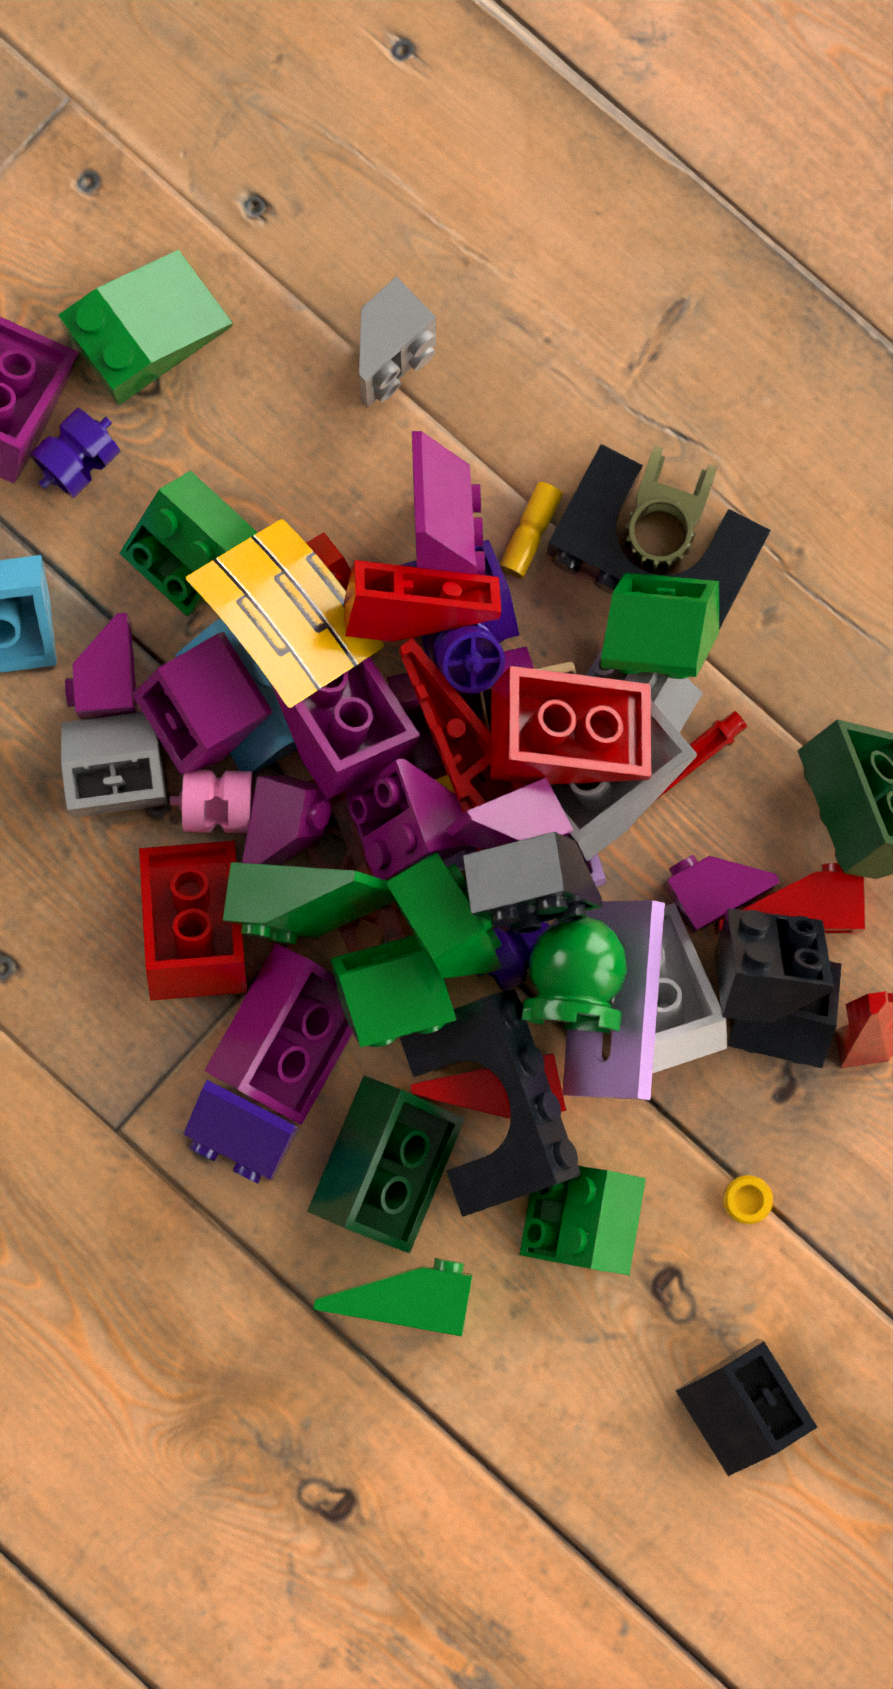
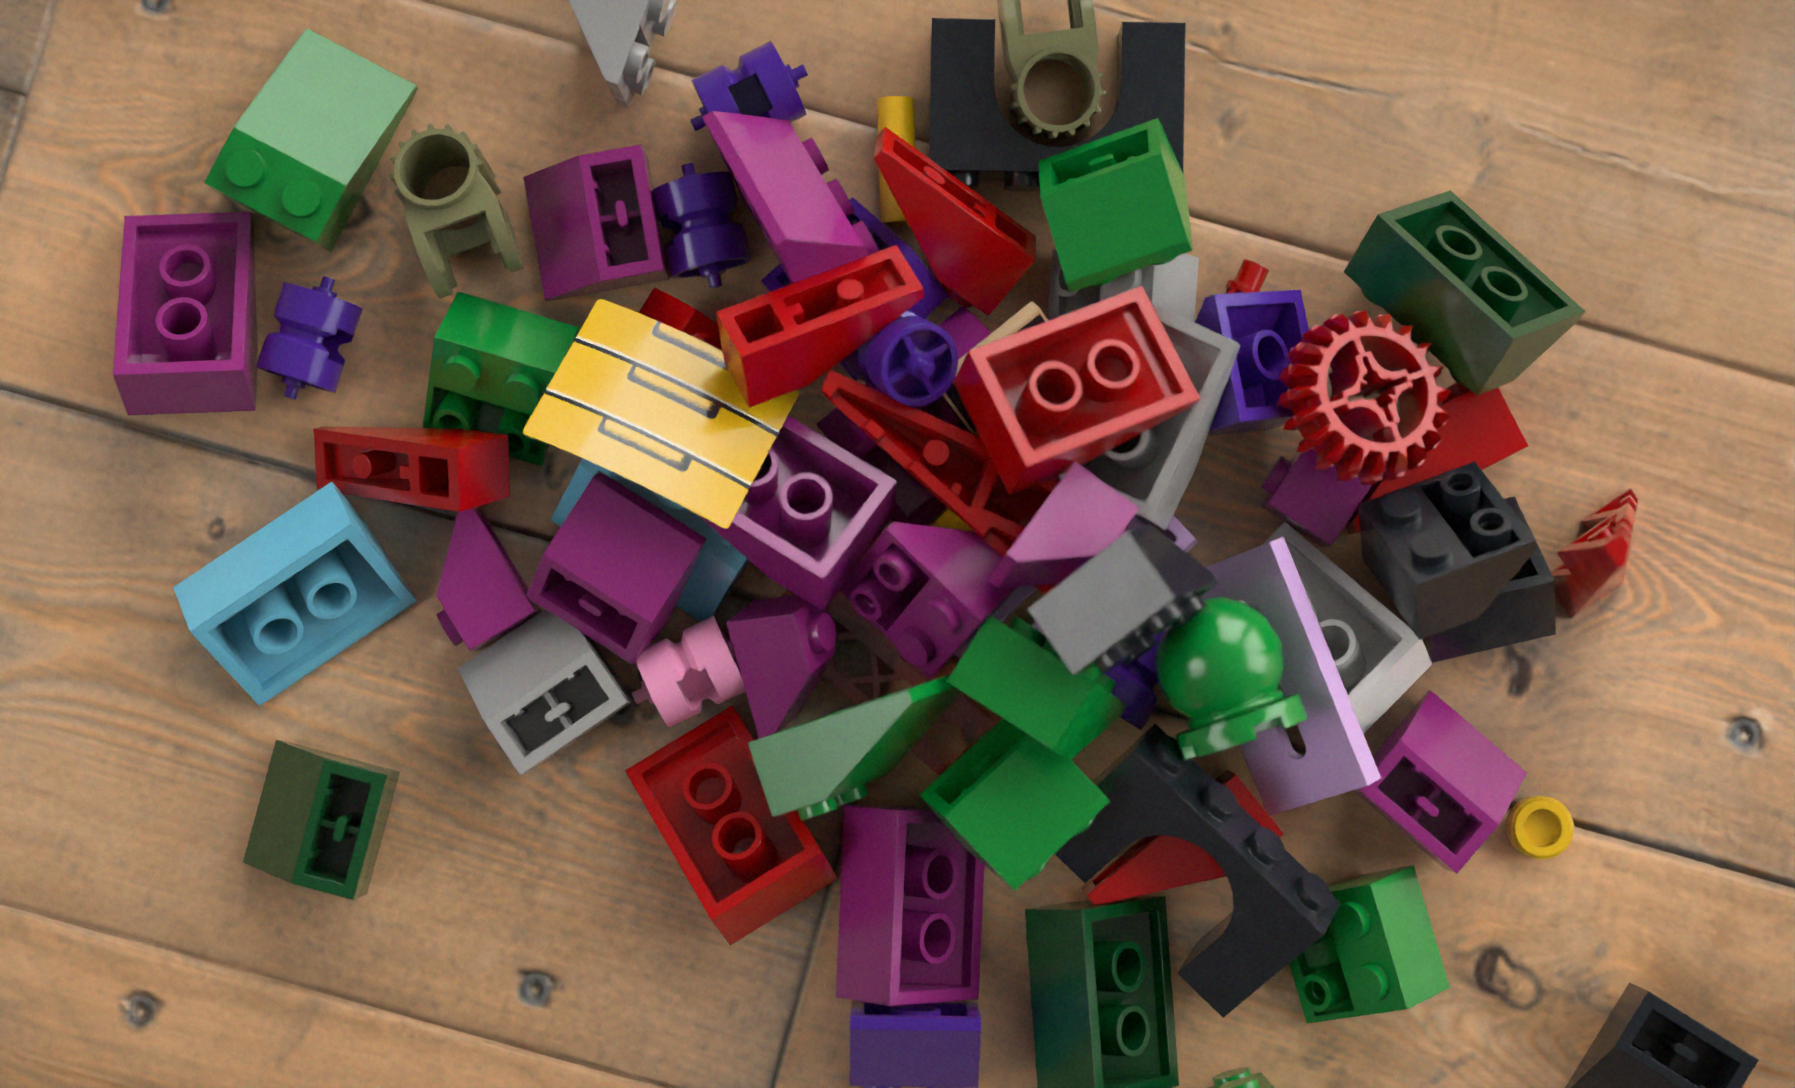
camera: 25 degrees left, 5 degrees up
none -> red slope [313,427,510,512]
none -> olive piece [389,124,524,299]
none -> magenta slope [523,144,669,301]
none -> dark purple wheel [652,163,752,289]
none -> dark purple wheel [690,41,808,131]
none -> red slope [874,127,1036,316]
none -> dark purple slope [1194,290,1309,436]
none -> red gear [1276,309,1451,485]
none -> magenta slope [1353,690,1527,873]

